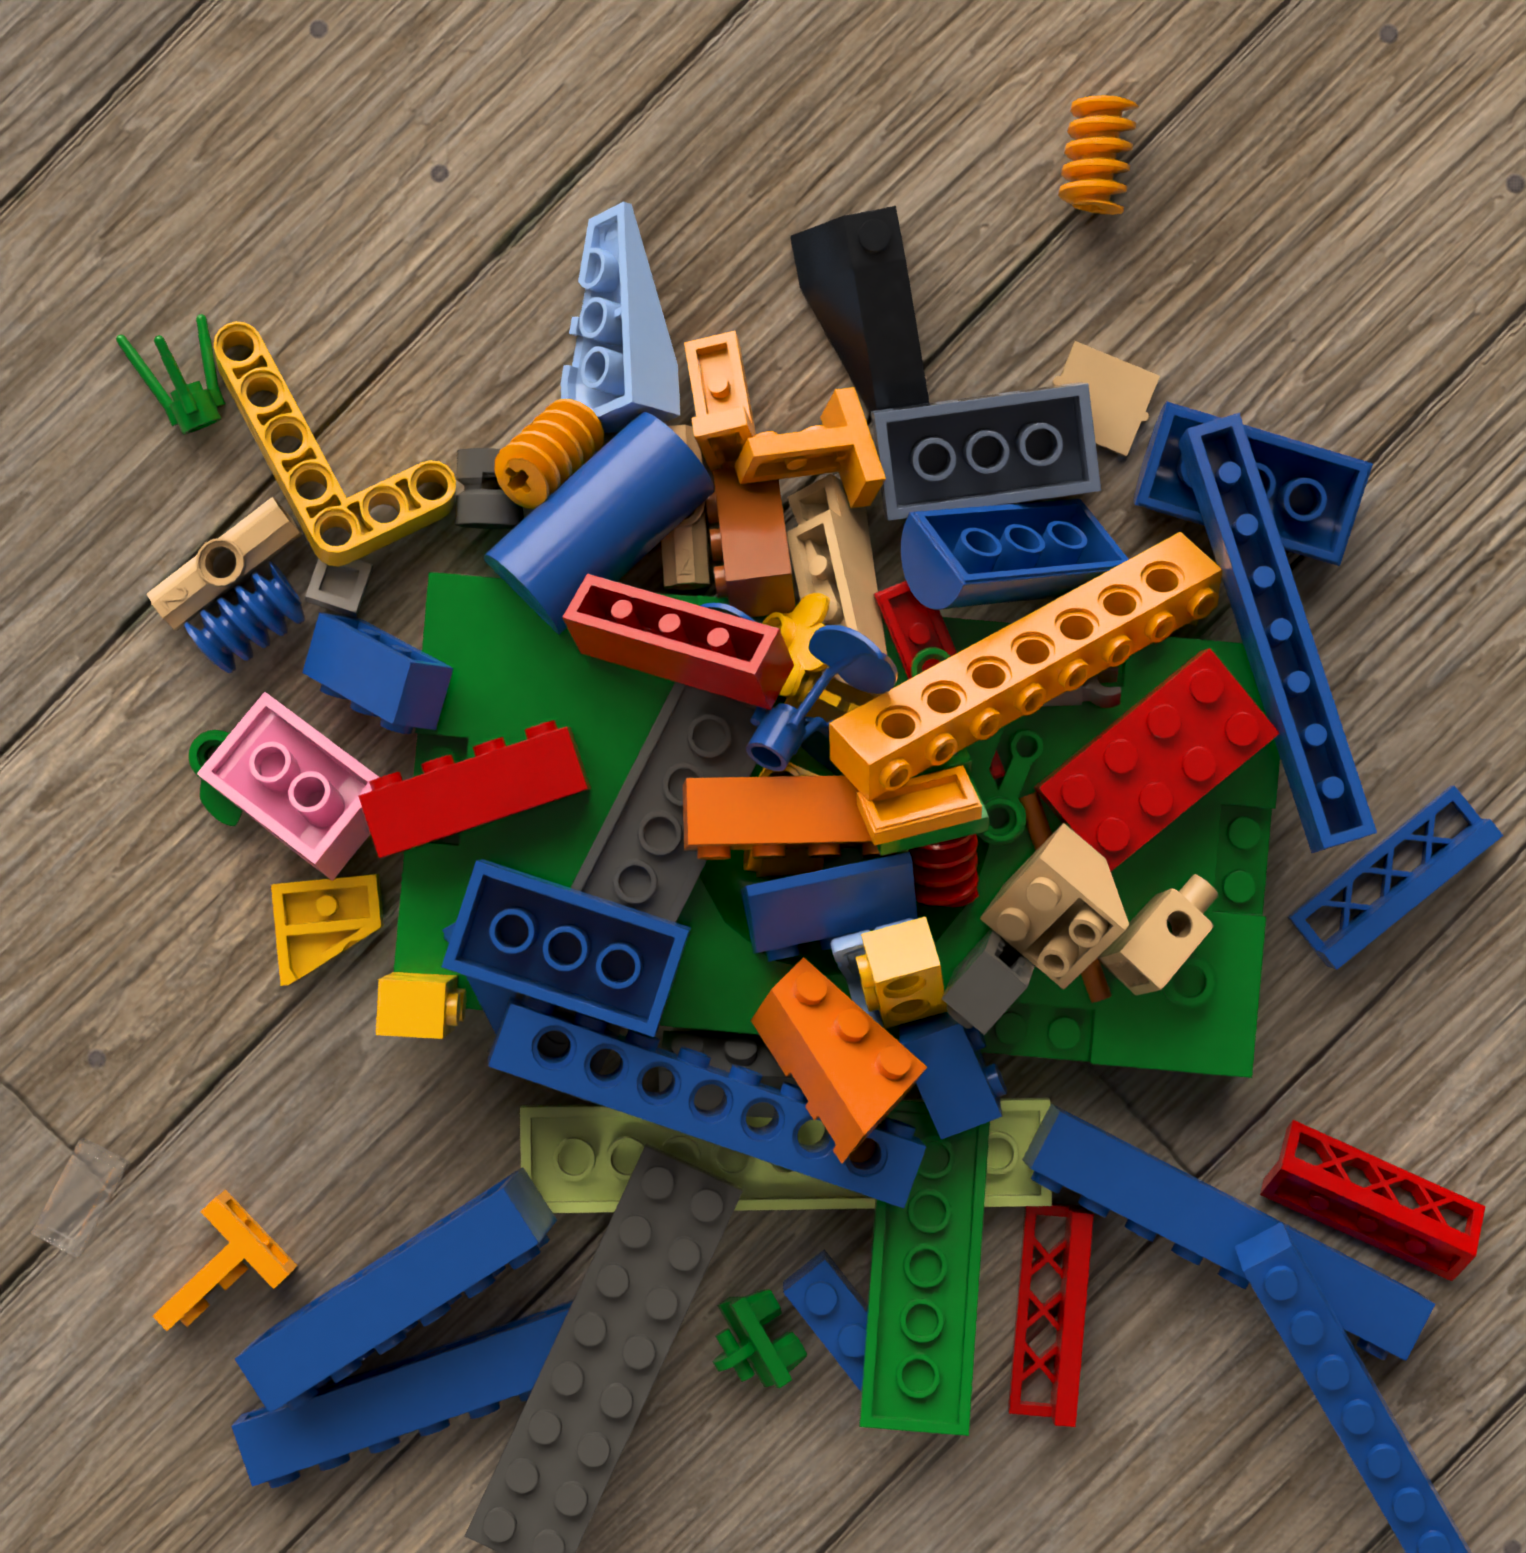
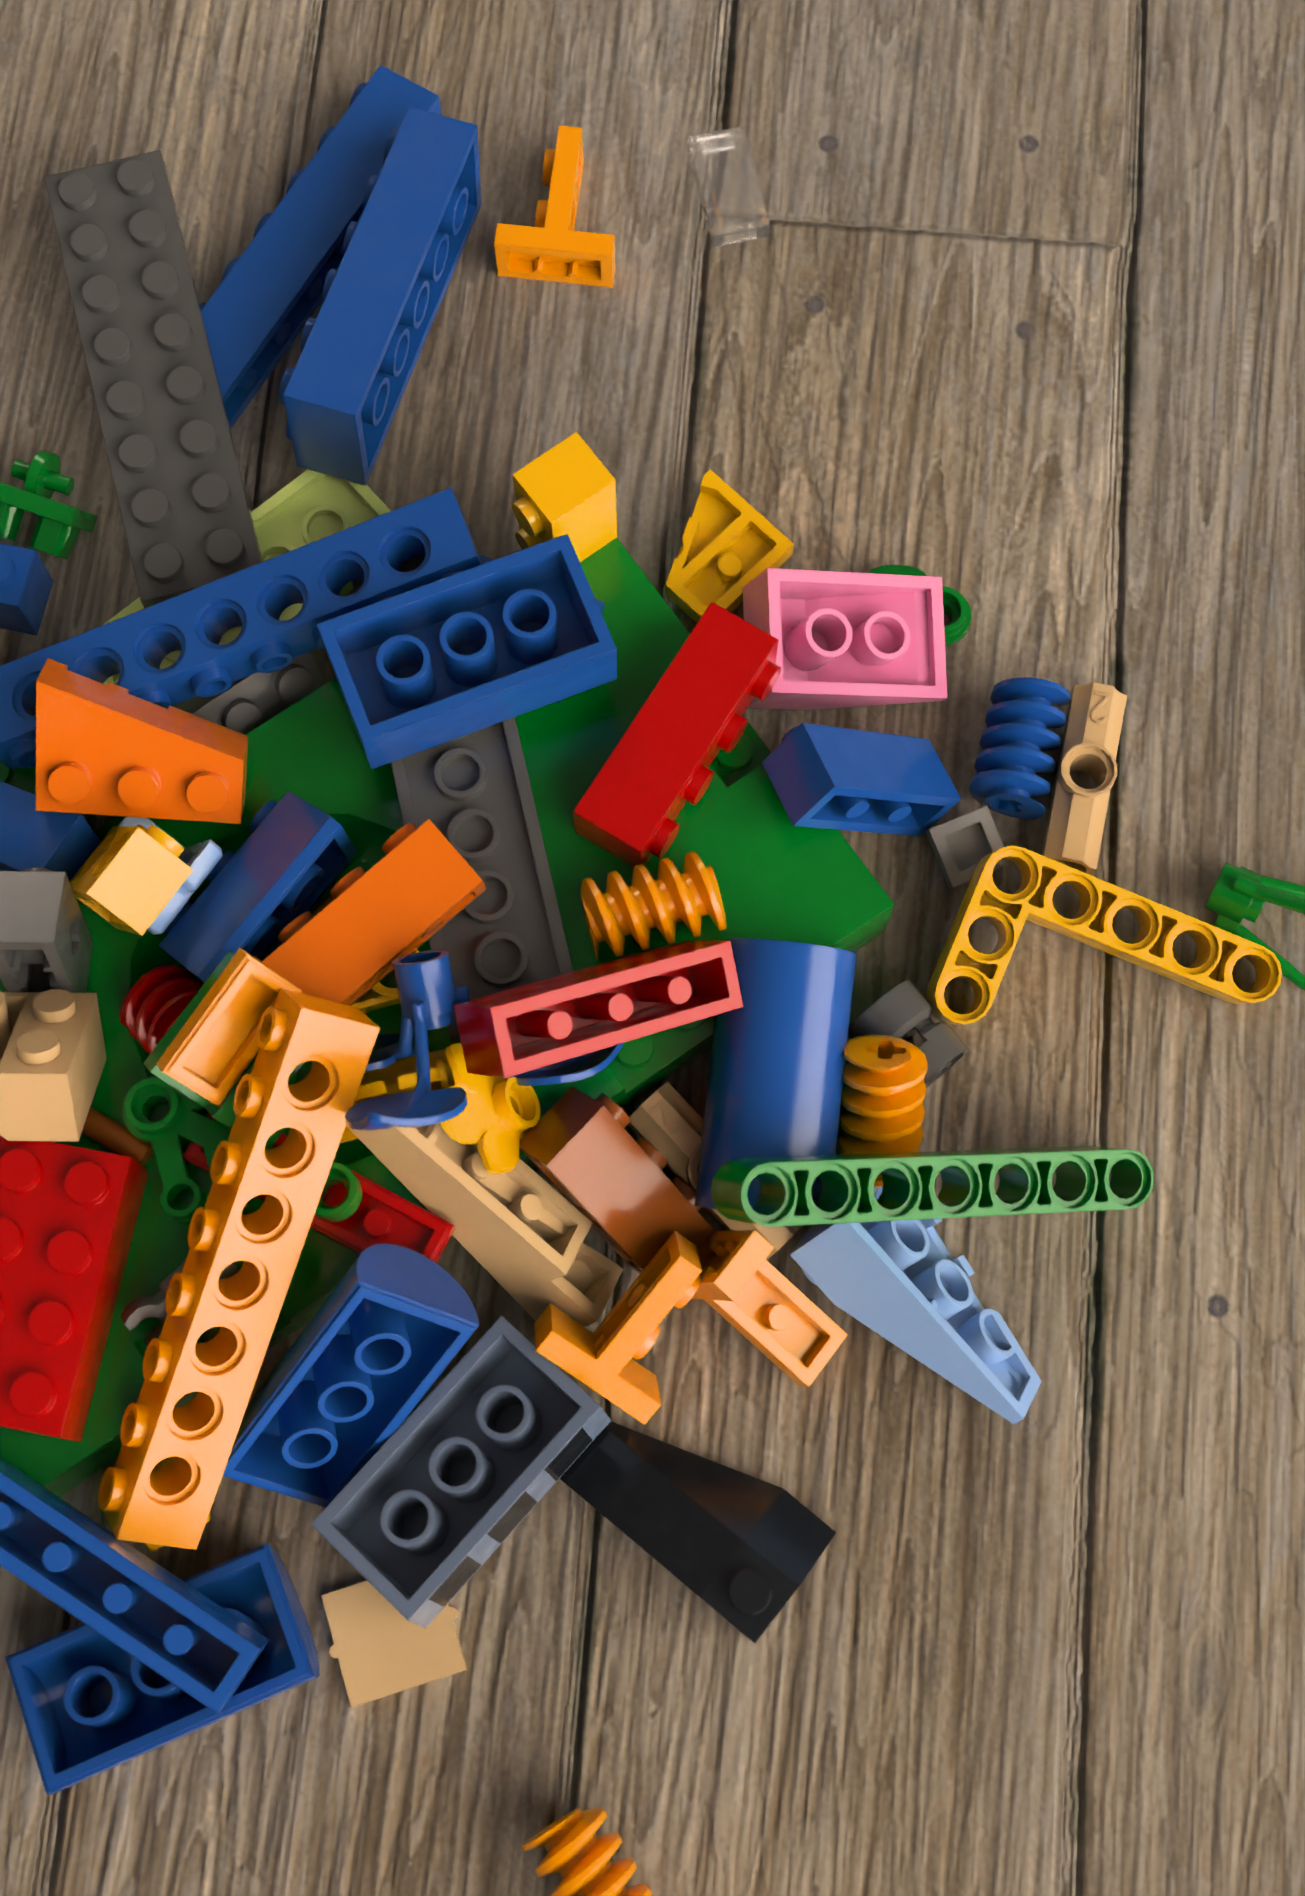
camera: 140 degrees right, 15 degrees down
none -> light orange piece [580,851,726,962]
none -> green beam [711,1146,1154,1227]

